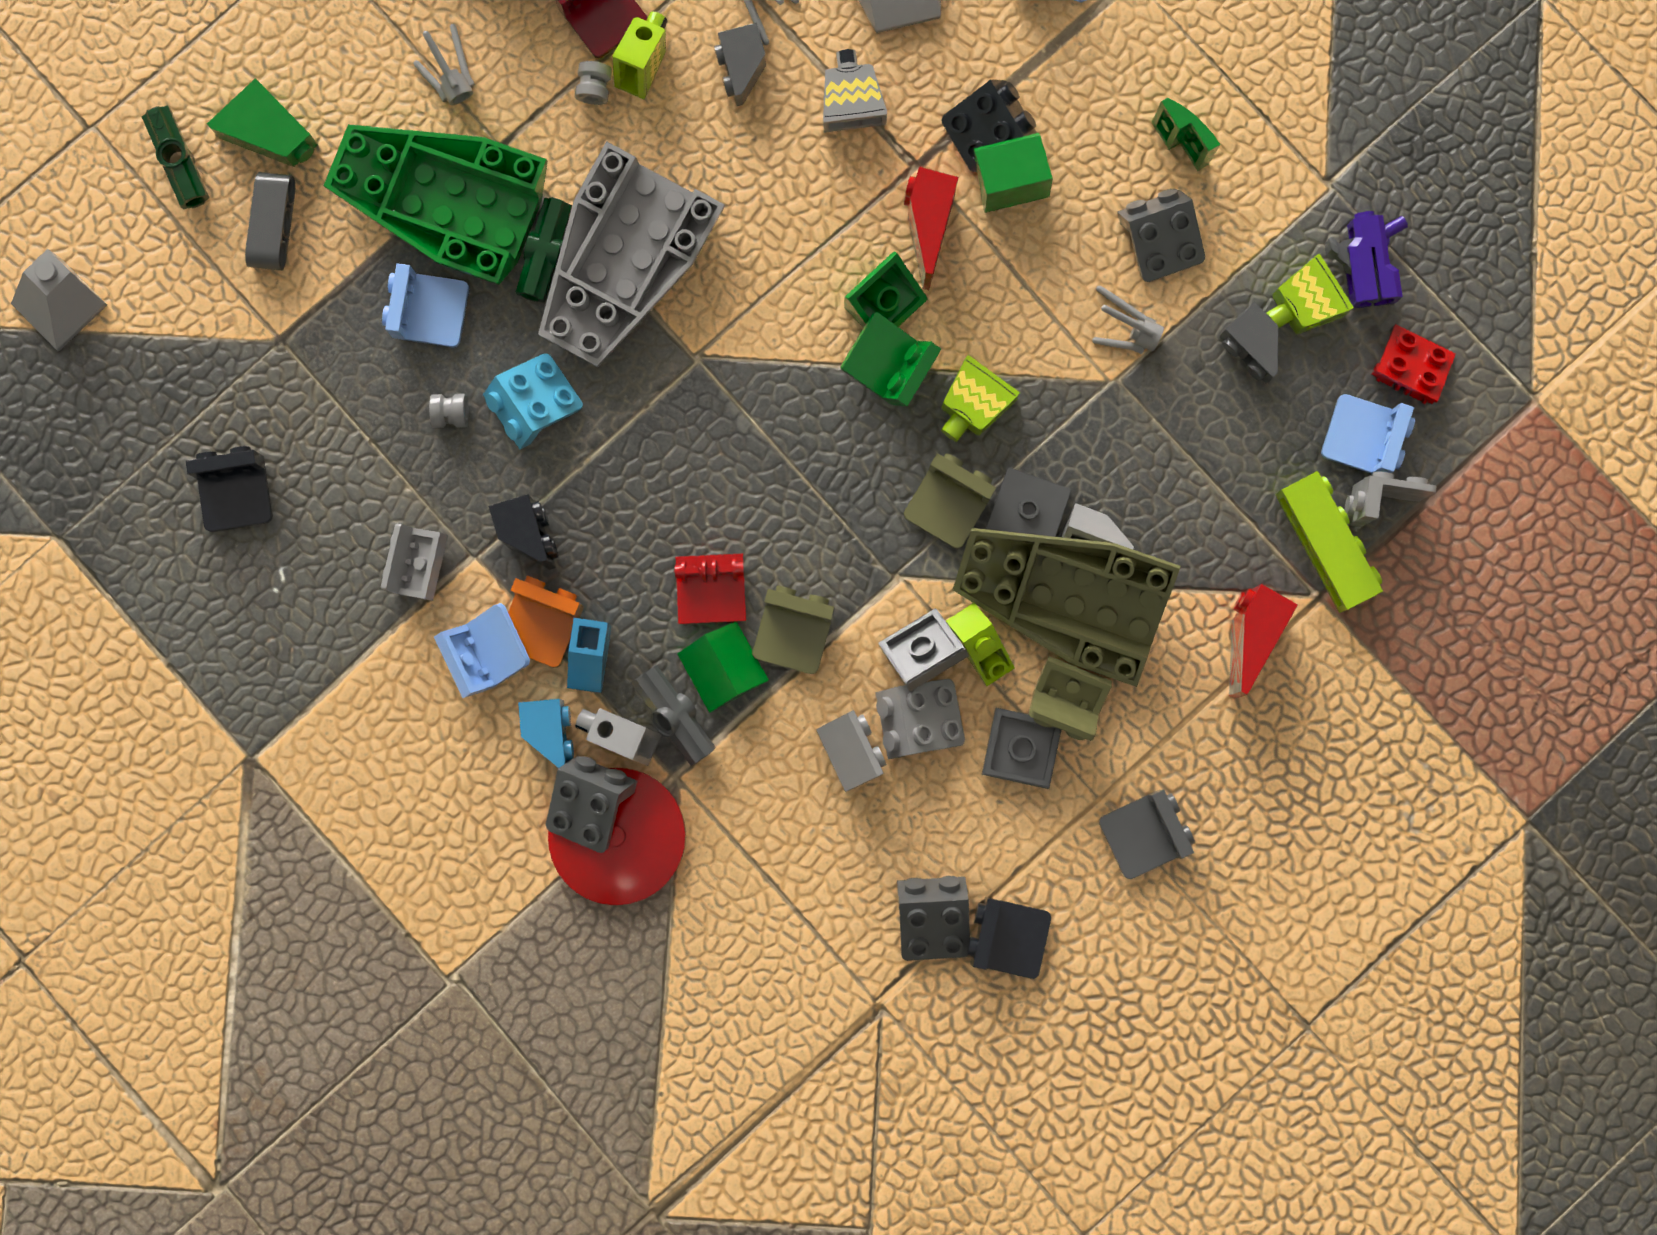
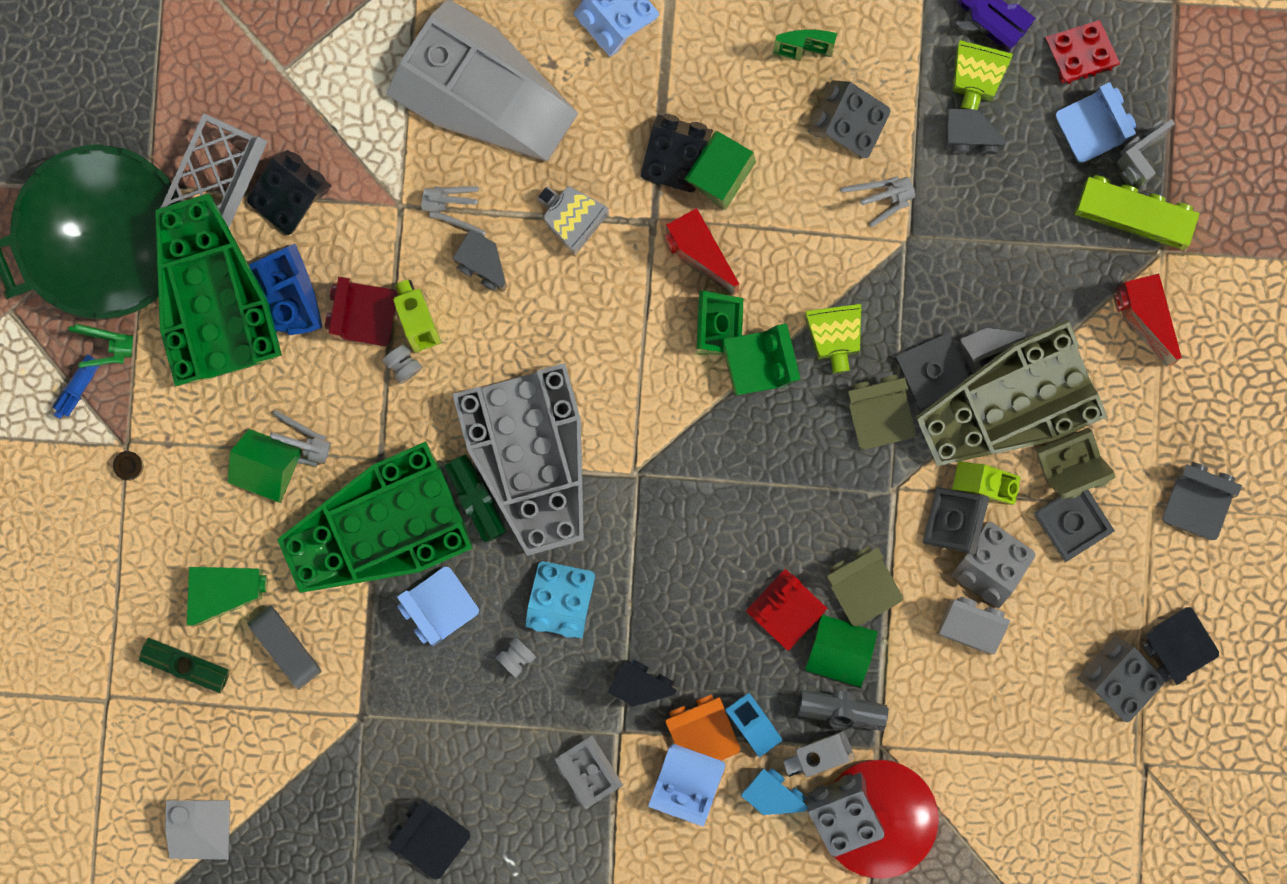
camera: 40 degrees left, 0 degrees up
none -> green slope [227,429,303,503]

